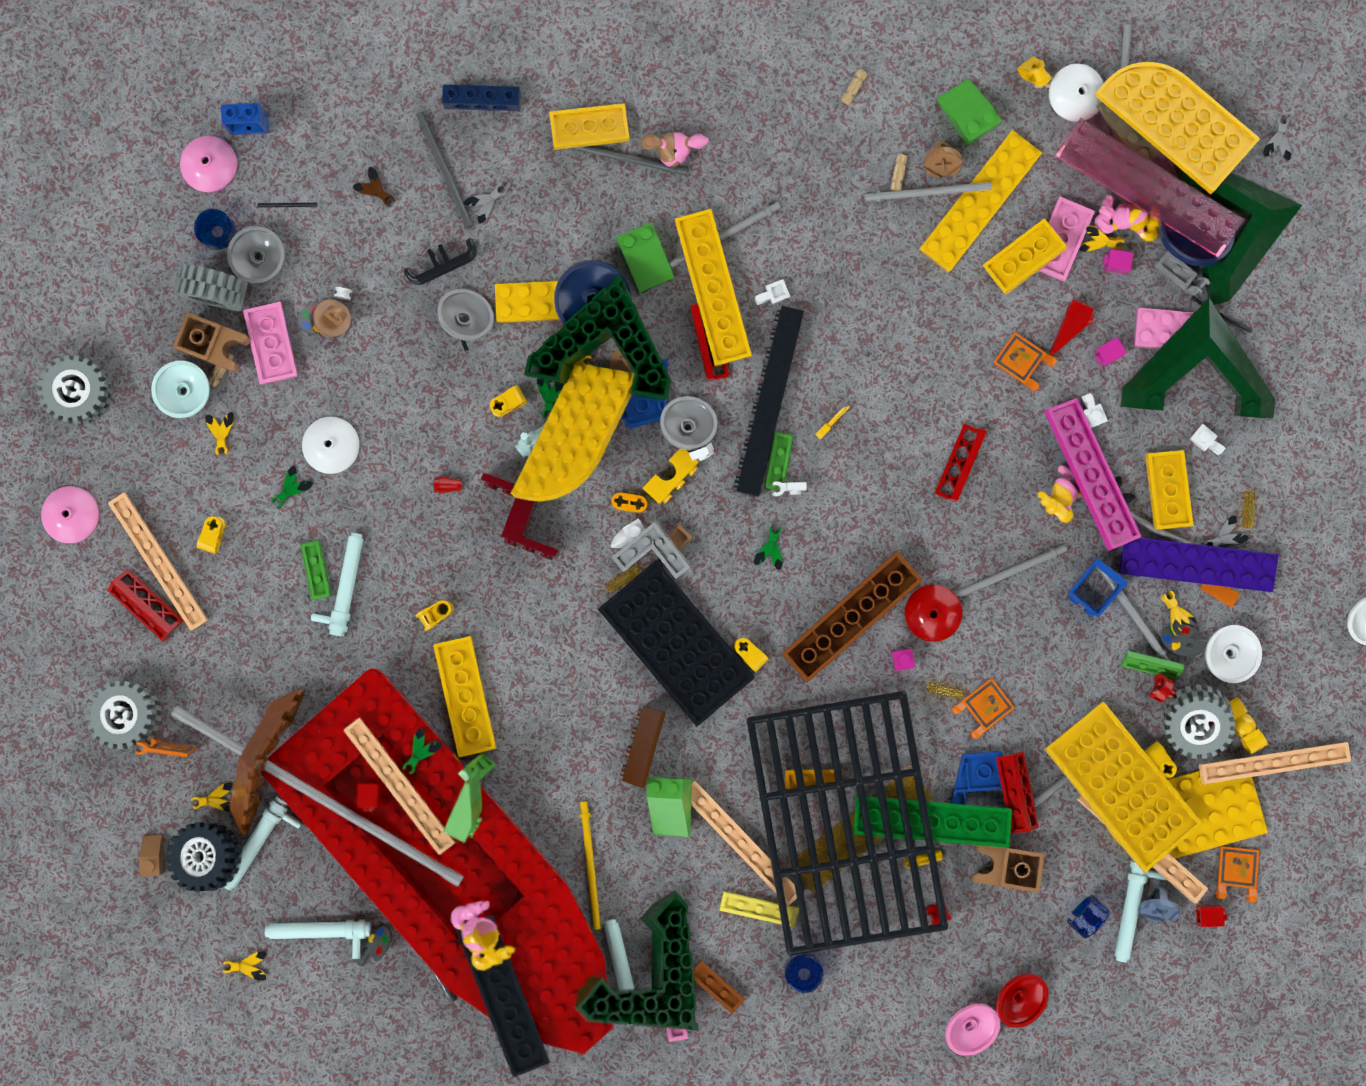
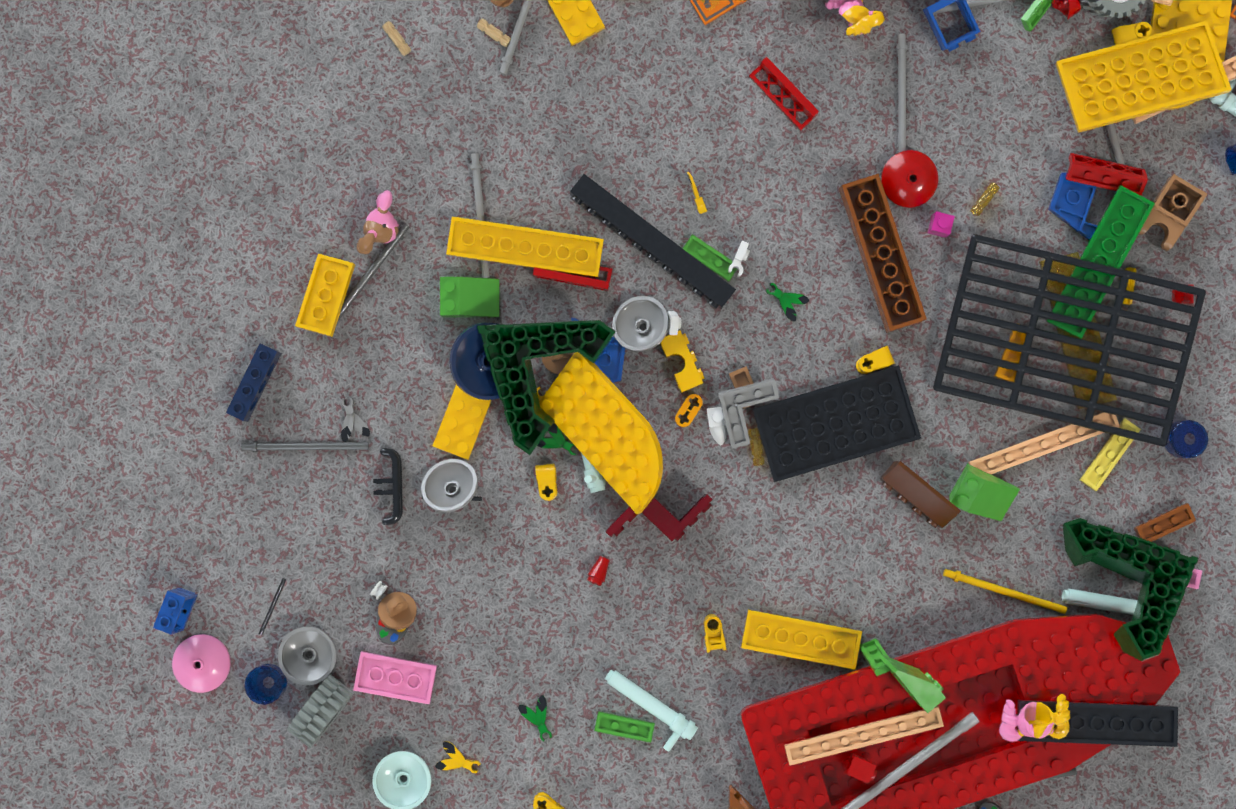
camera: 65 degrees left, 0 degrees up
medium nougat brick [172,312,251,373] -> none
tan axle [208,352,234,387] -> none
white dish [302,417,360,474] -> none
reddish brown piece [353,167,396,208] -> none
green piece [403,728,442,774] -> none
white plate [754,279,790,305] -> none
orange flag [951,678,1015,739] -> none

